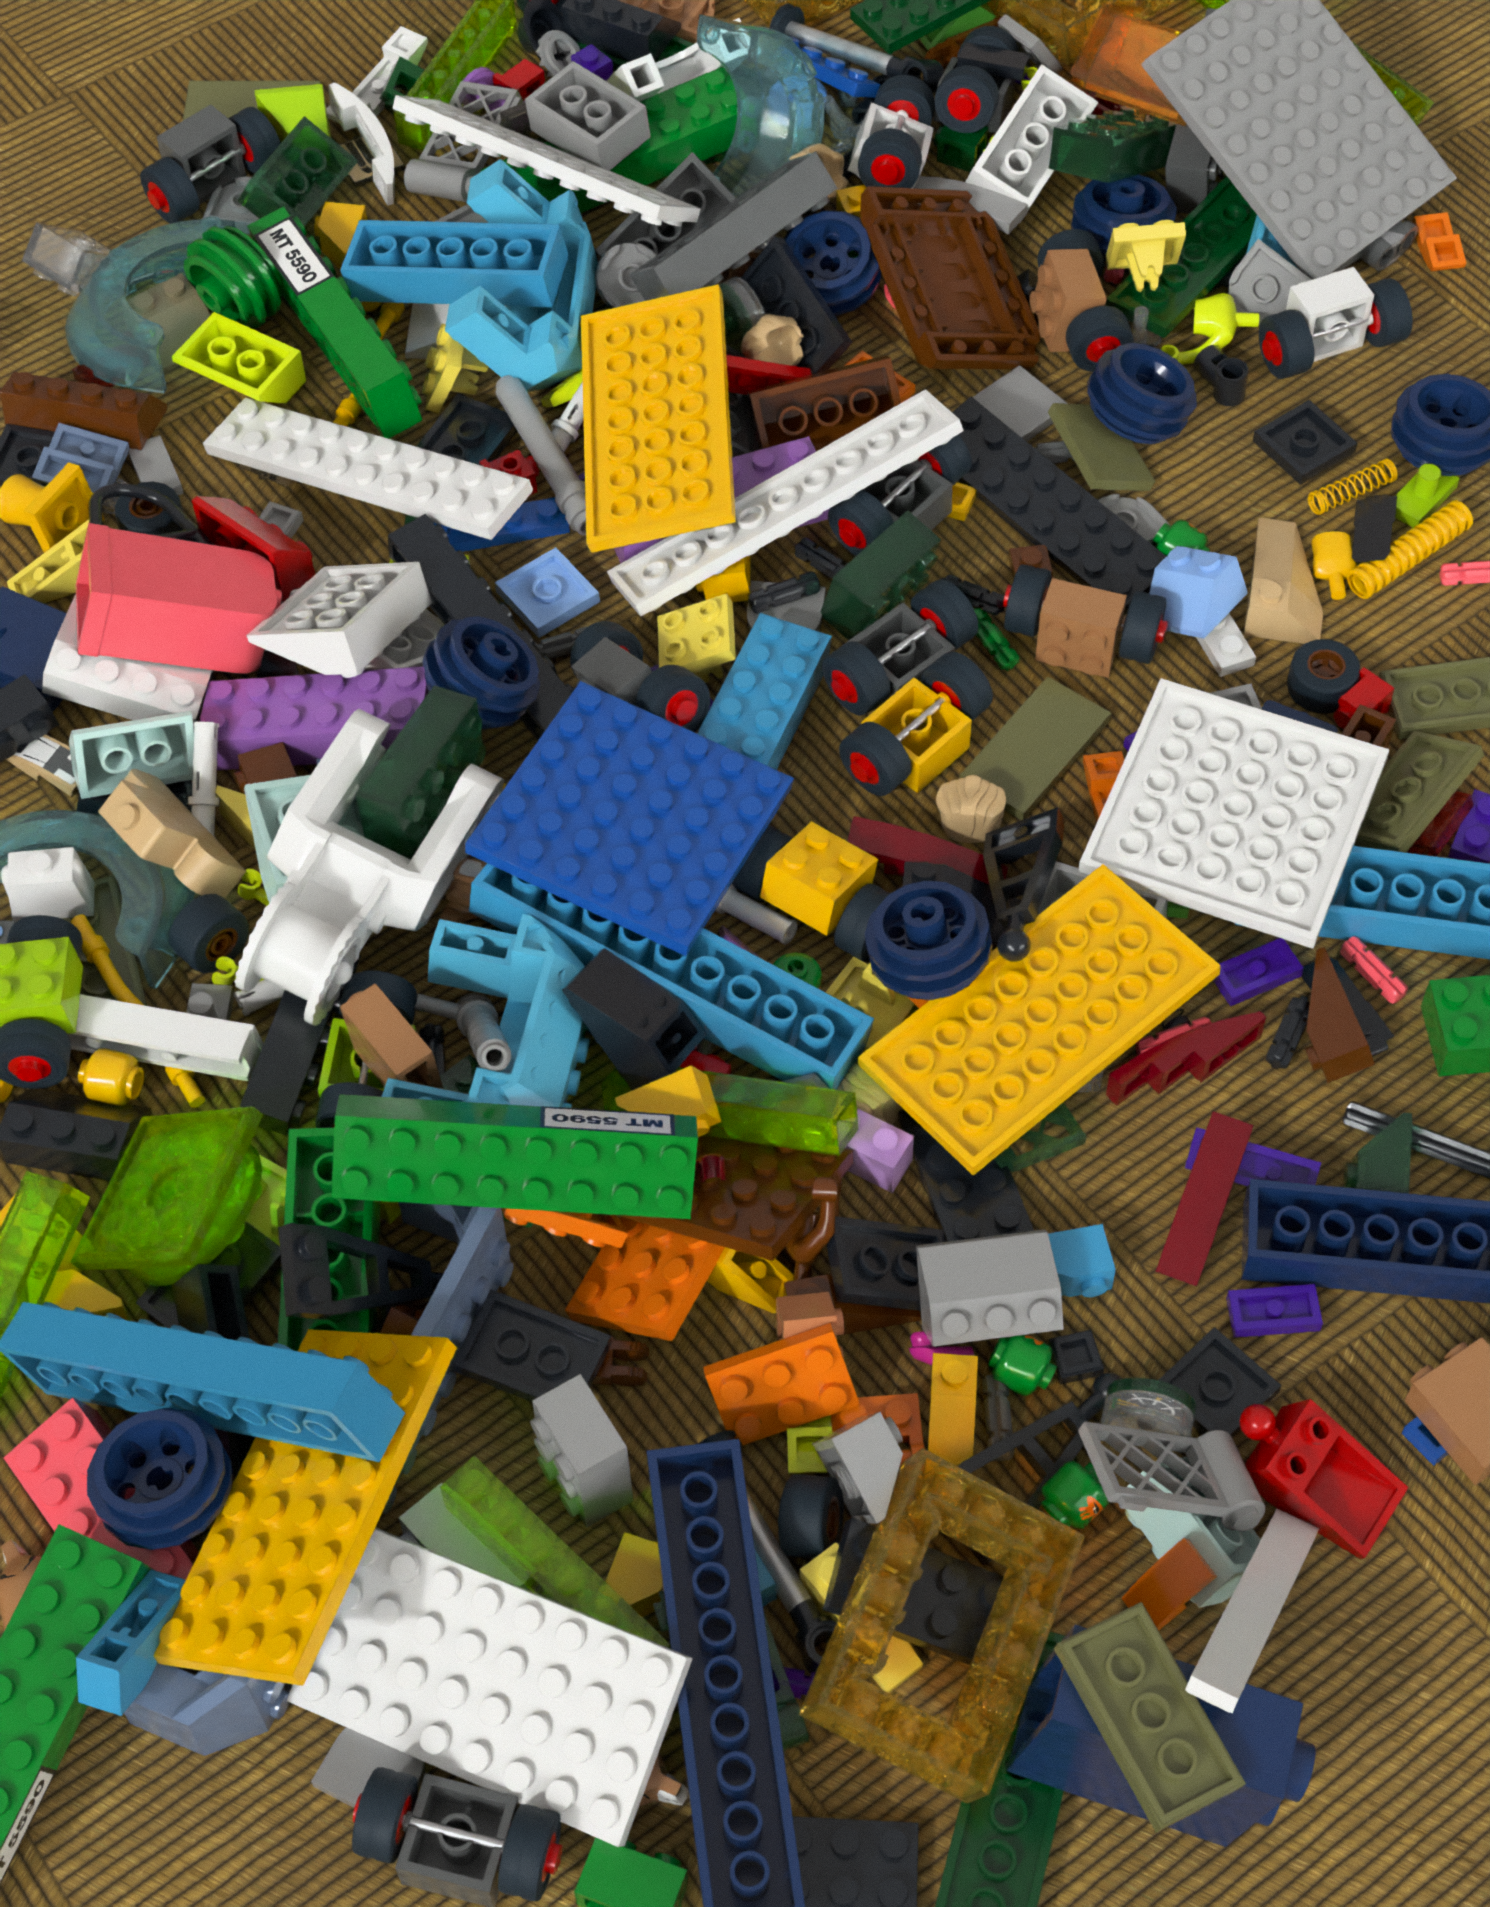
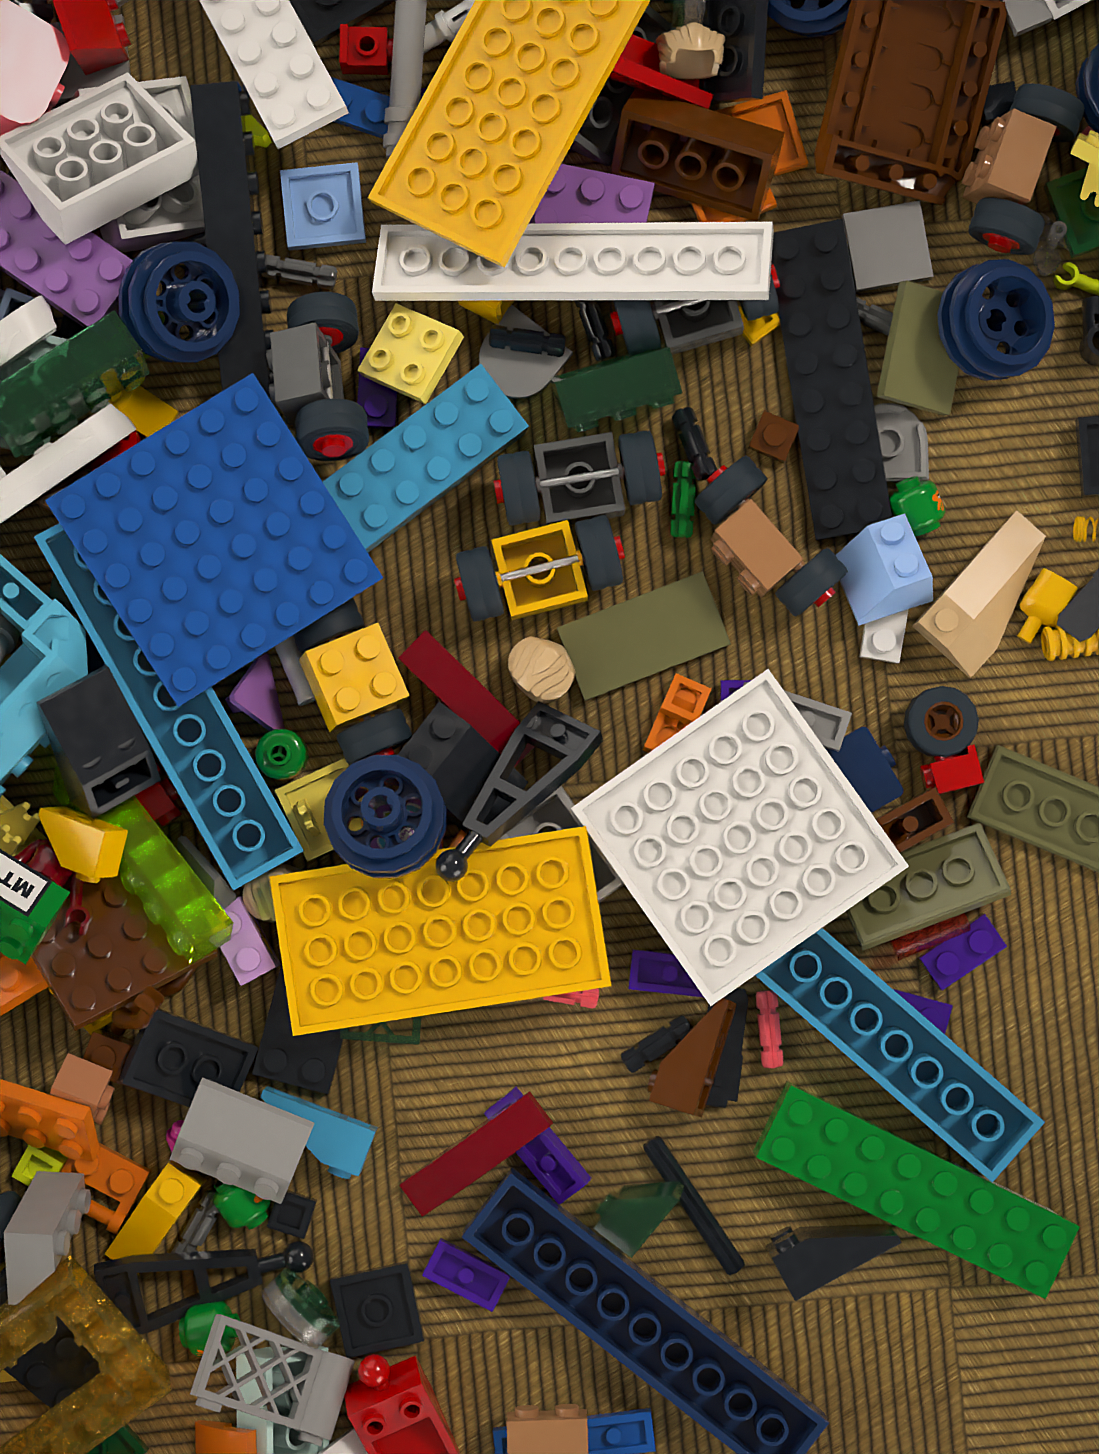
camera: 35 degrees right, 30 degrees up
dark red slope [1106,1011,1266,1106] -> none

